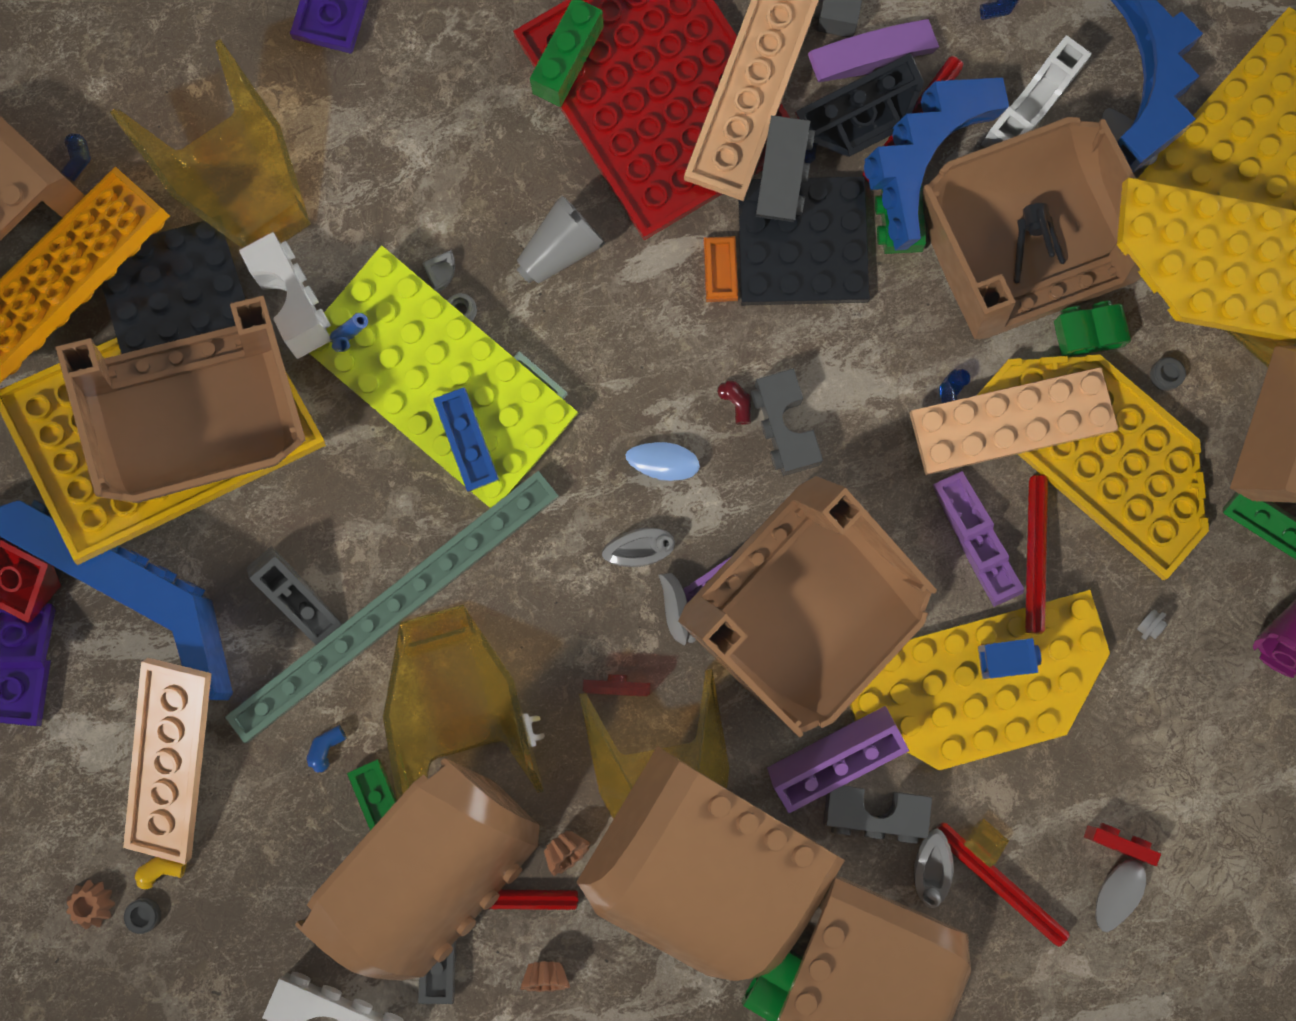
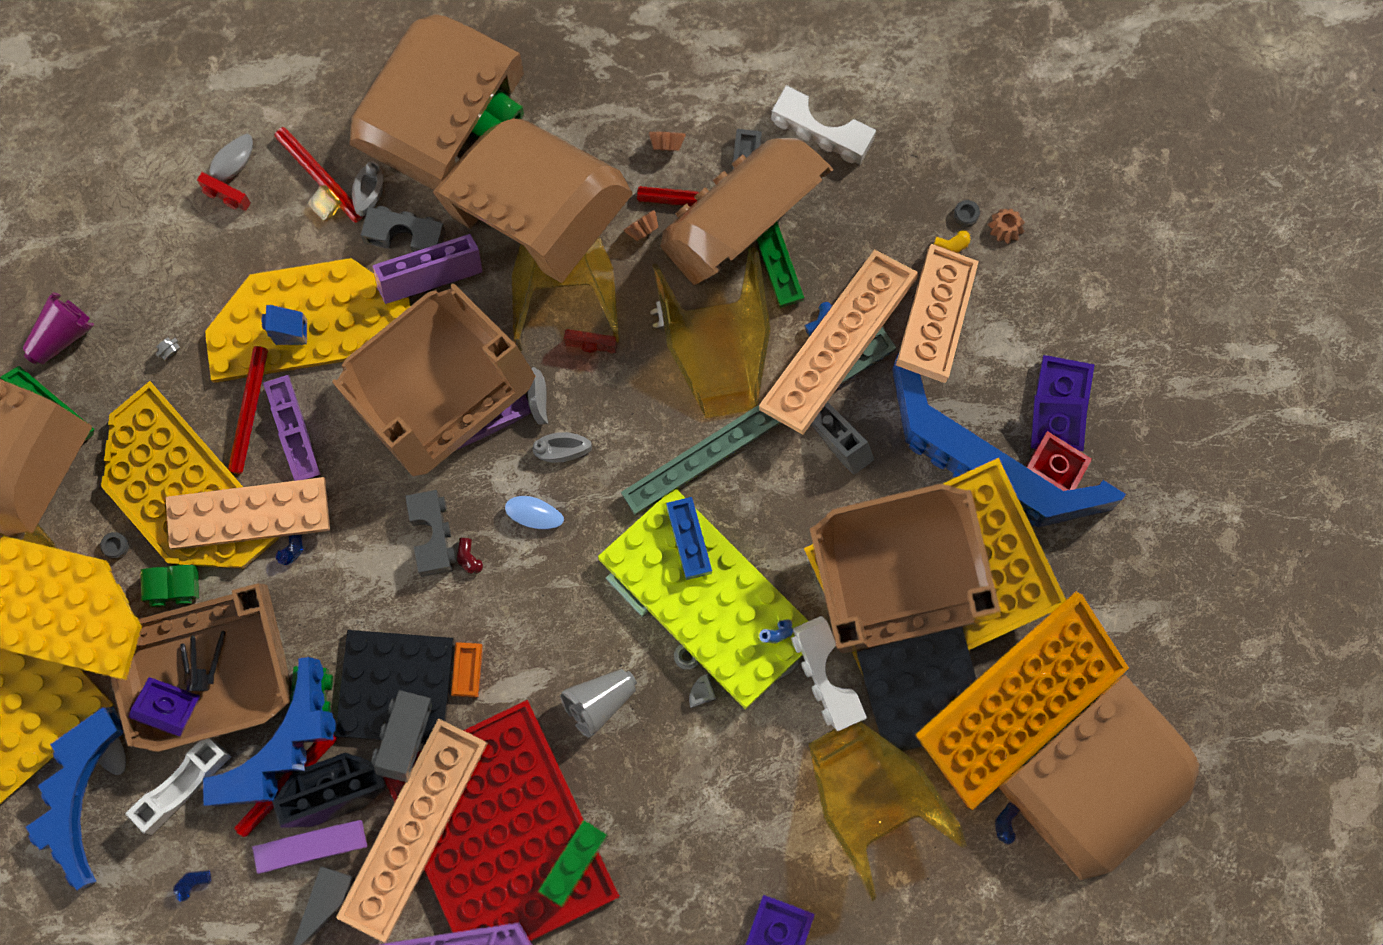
camera: 175 degrees left, 5 degrees down
none -> dark purple plate [129,677,200,737]
none -> light nougat plate [759,249,918,435]

